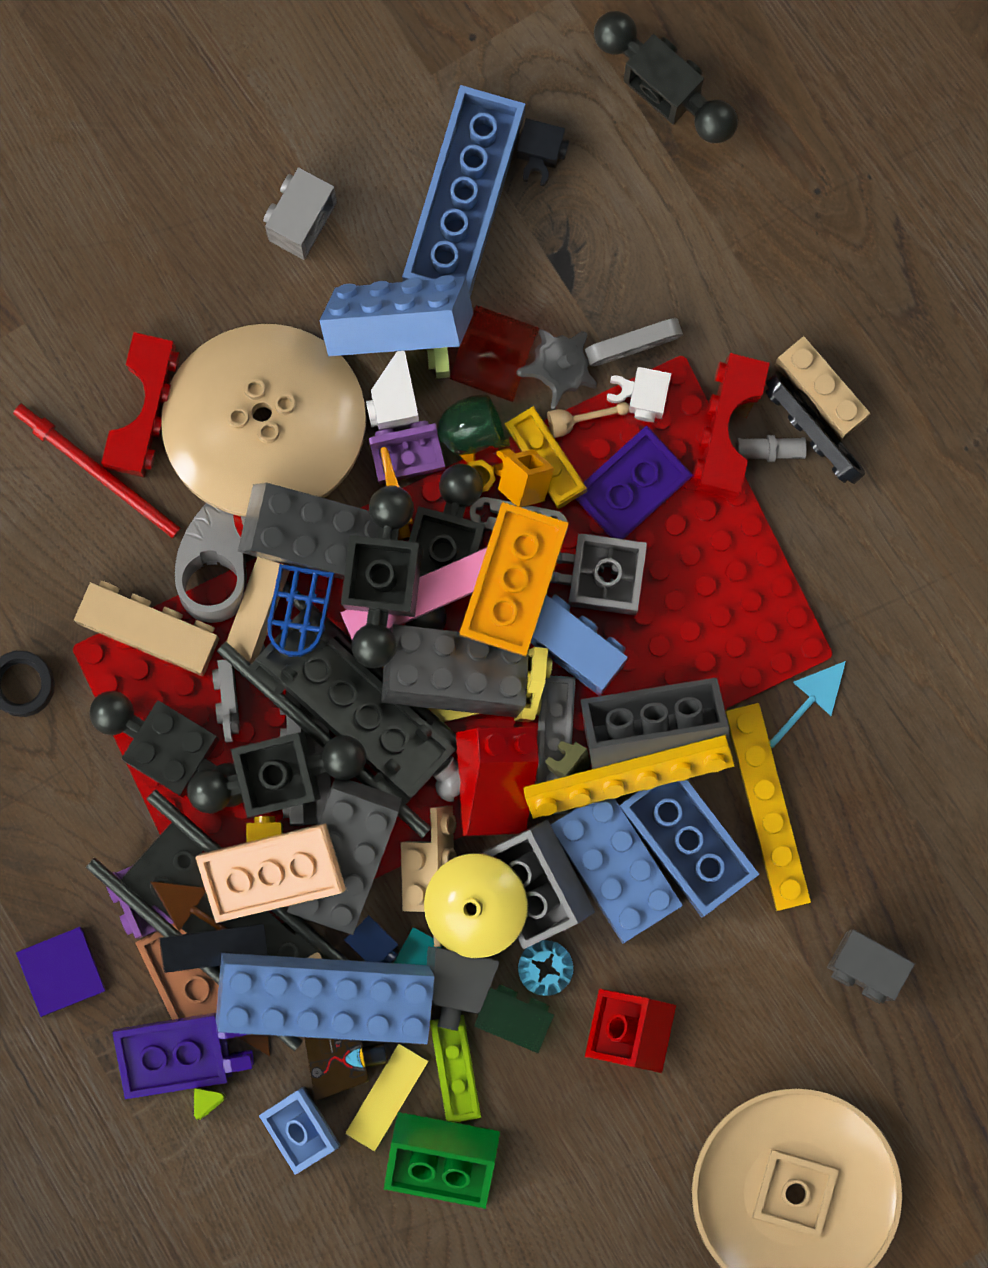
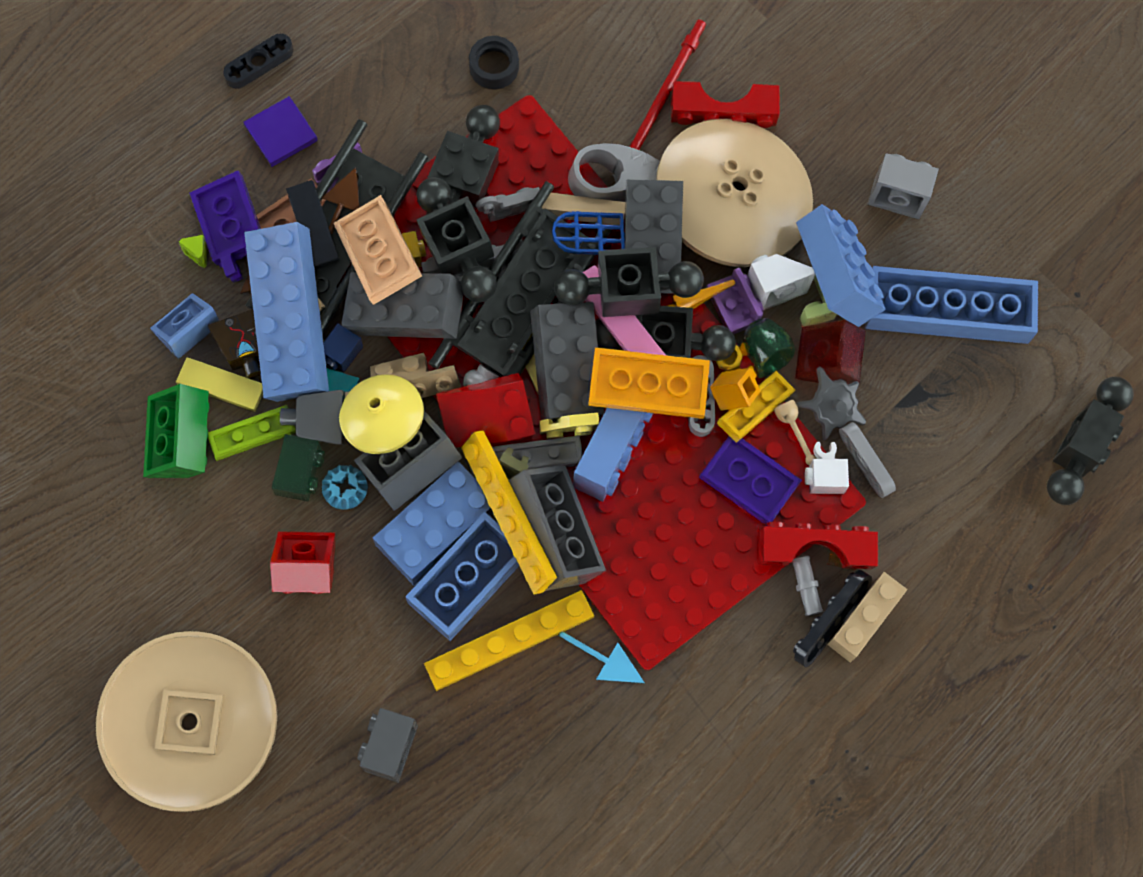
camera: 75 degrees right, 10 degrees down
tan brick [74,581,219,676] -> none
black brick [517,118,570,187] -> none
light grey hinge [550,534,647,616] -> none

